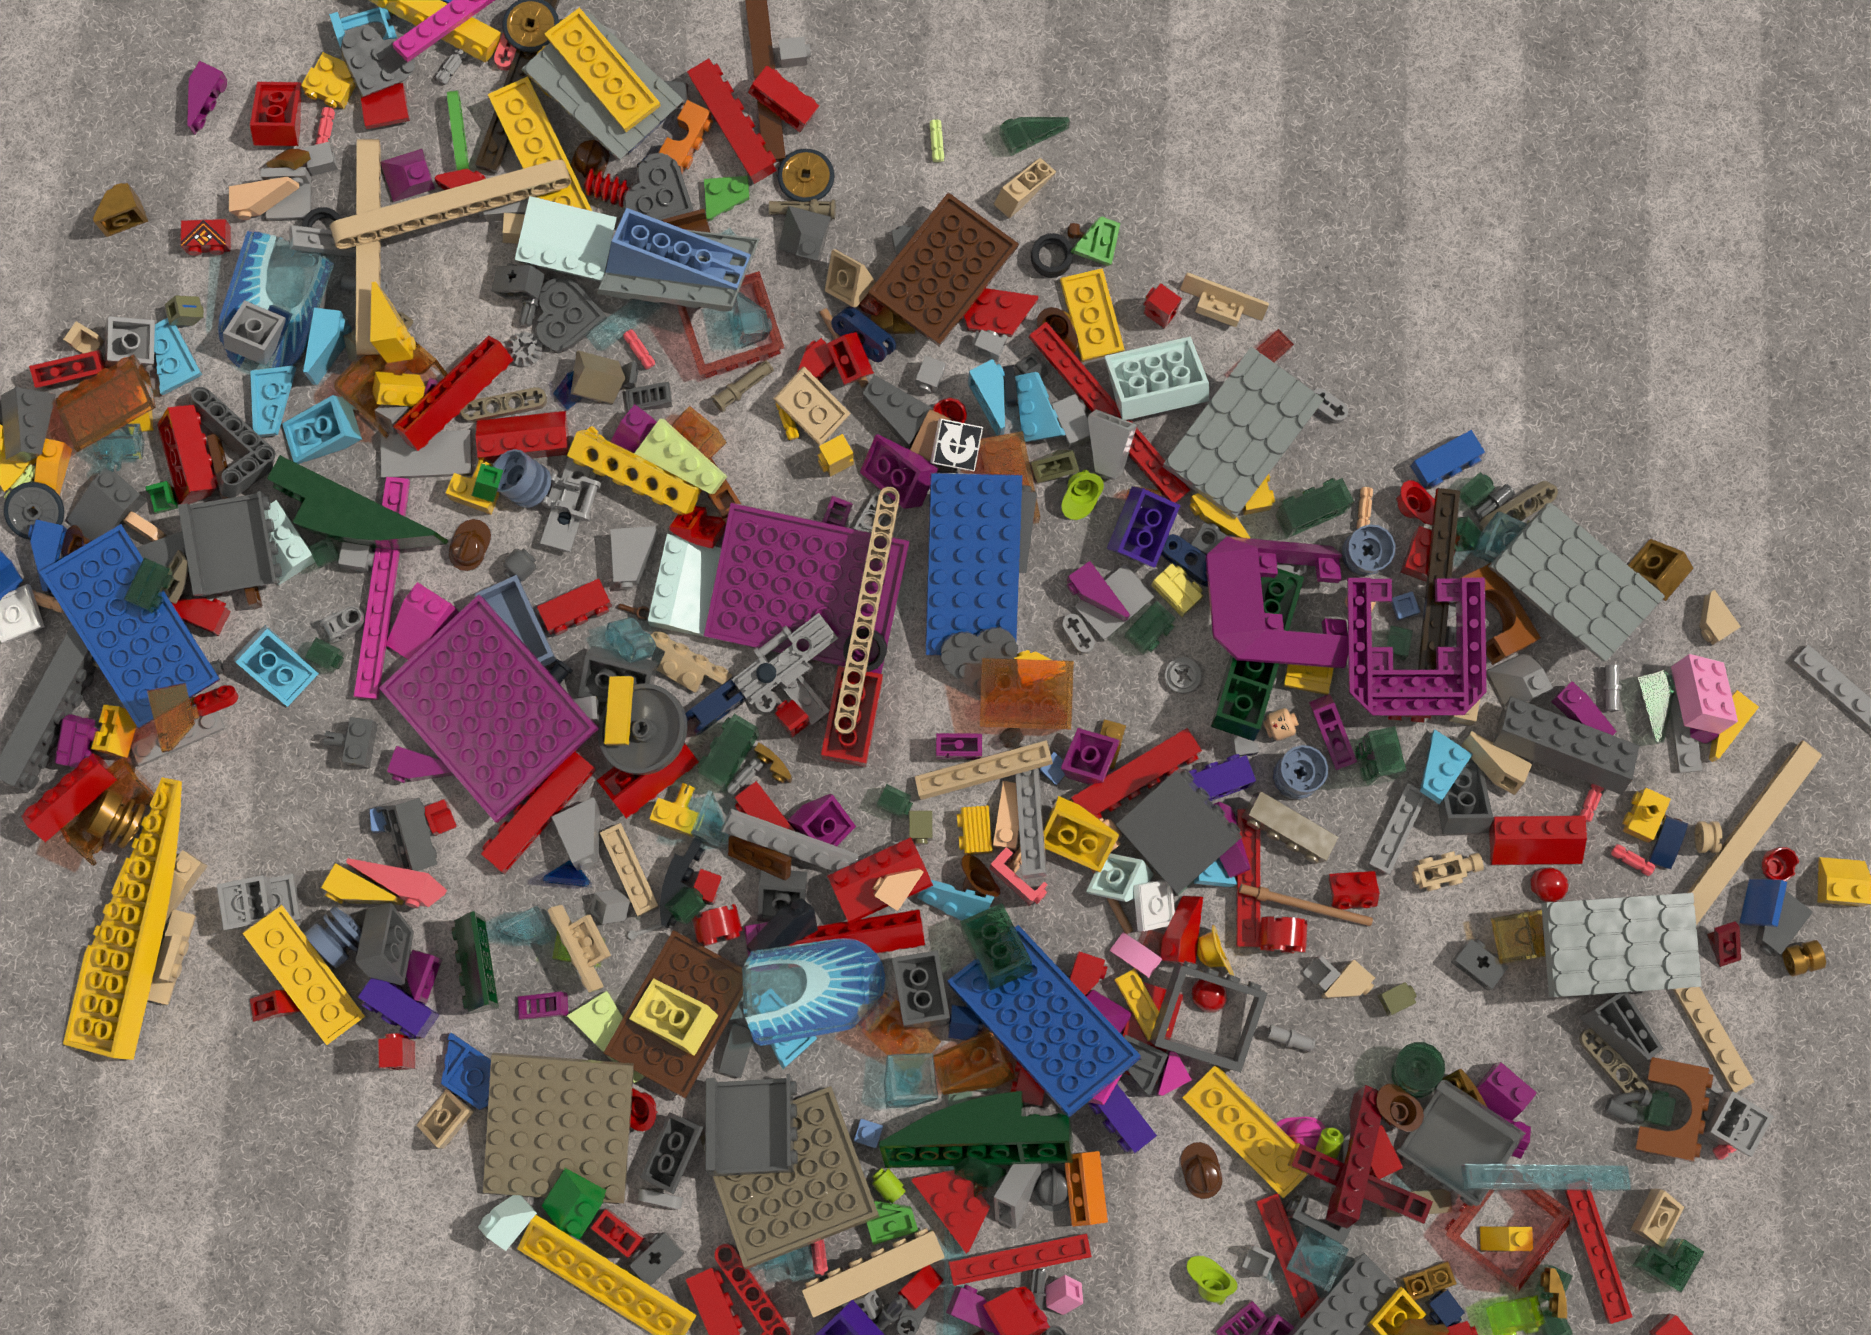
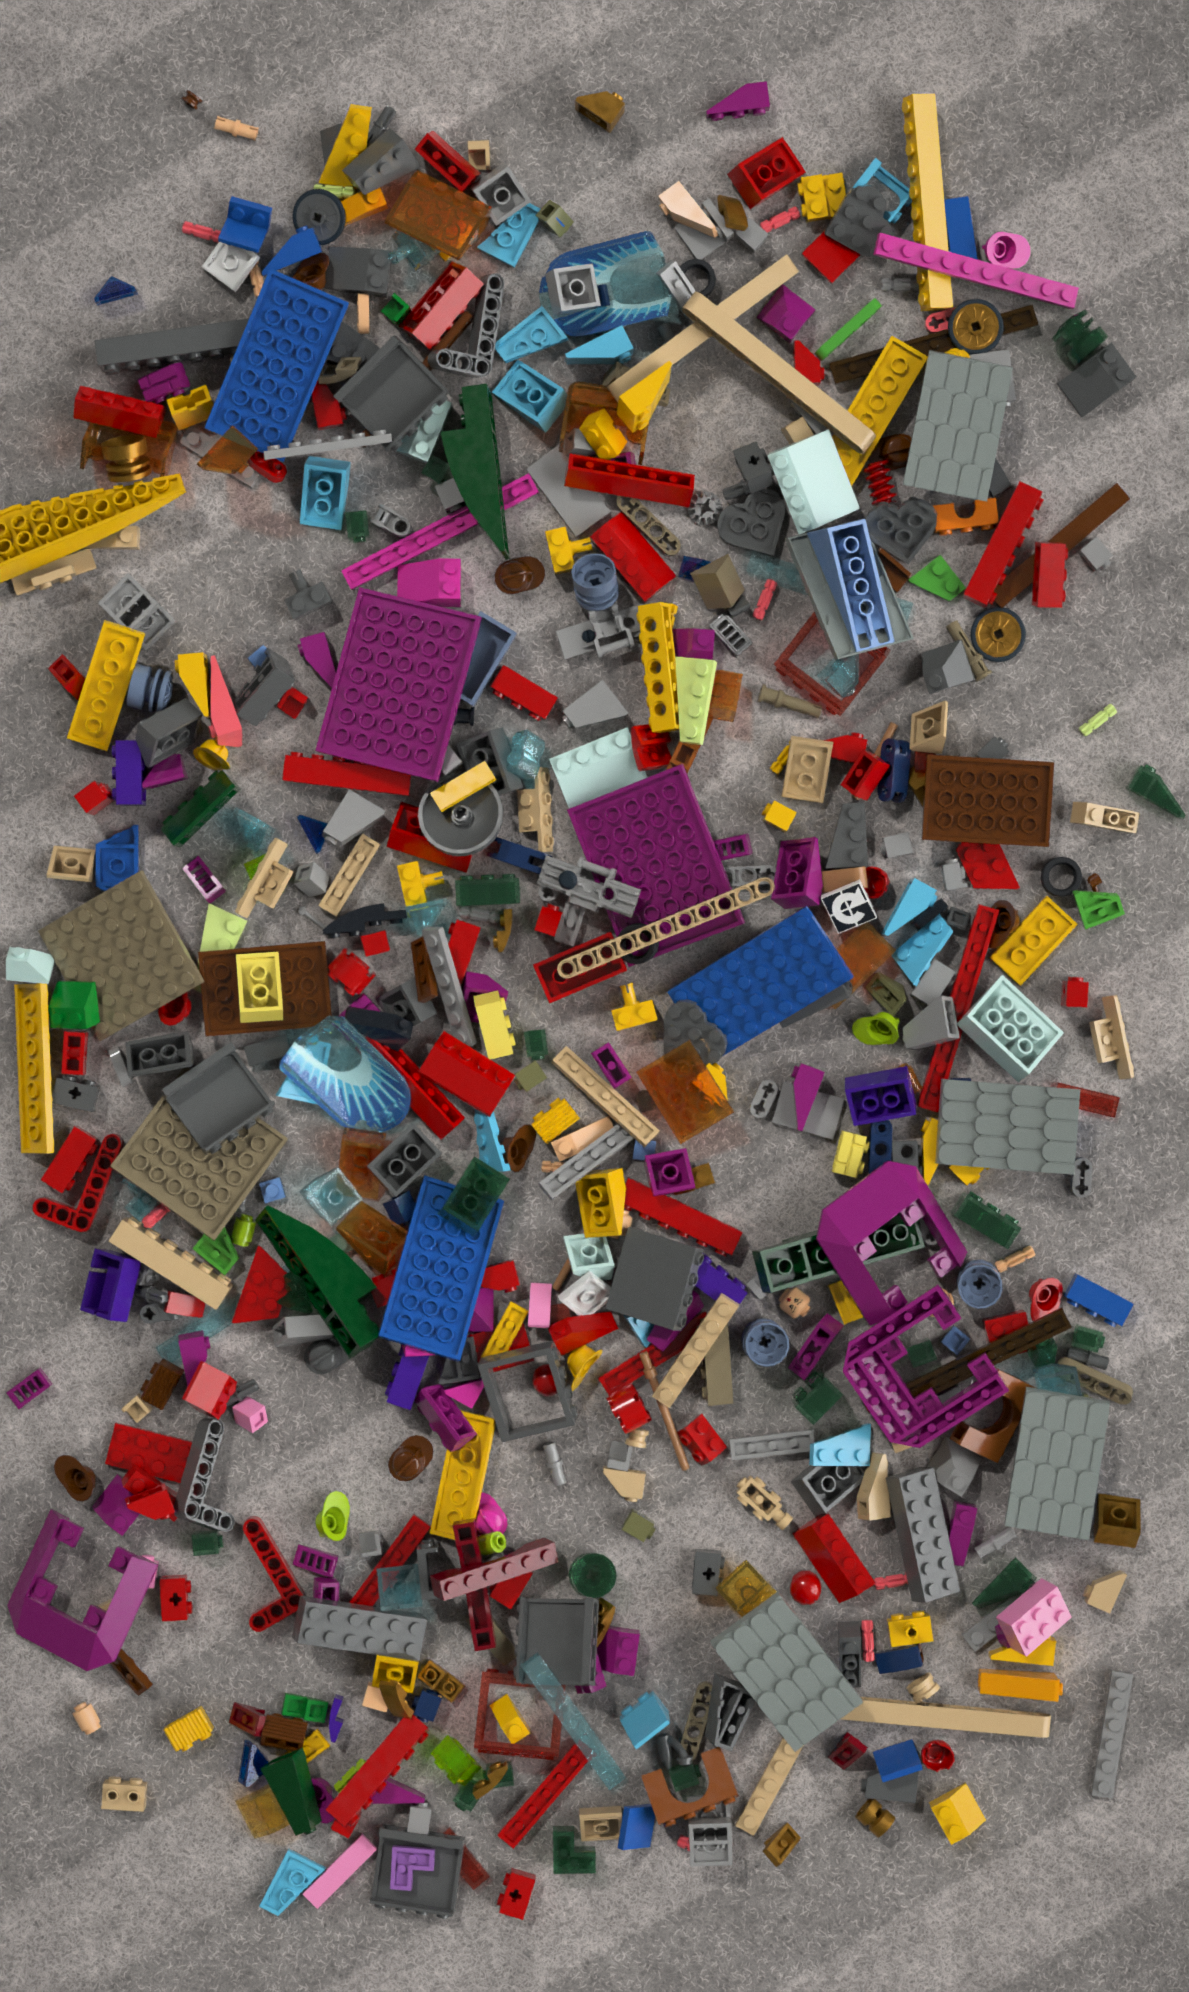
camera: 65 degrees right, 10 degrees up
clear green brick [124,558,174,613] -> none
red brick [181,219,231,256] -> none
green panel [472,463,503,502] -> none
dark grey head [503,548,536,582] -> none
yellow plate [544,7,661,132] -> none
reddish brown hand [618,603,650,621] -> none
clear green brick [664,887,706,925] -> none
light nougat slope [873,868,923,911] -> none
red plate [948,1233,1092,1286] -> none
coral panel [989,847,1048,906] -> none
orange brick [1065,1151,1108,1227] -> none
clear green brick [1124,601,1176,654] -> none
light grey gear [1165,657,1201,694] -> none
reddish brown piece [1376,1084,1424,1132] -> none
none -> yellow piece [193,739,230,770]
none -> light grey plate [263,430,392,460]
none -> magenta slope [414,1384,477,1452]
none -> light yellow brick [473,990,516,1059]
none -> yellow brick [611,983,658,1031]
none -> blue tile [618,1804,655,1850]
none -> medium azure slope [620,1691,670,1750]
none -> tan wheel [625,1428,649,1448]
none -> tan plate [652,1293,739,1408]
none -> pearl gold slope [762,1822,801,1867]
none -> dark grey slope [838,1621,861,1688]
none -> light orange slope [978,1669,1063,1702]

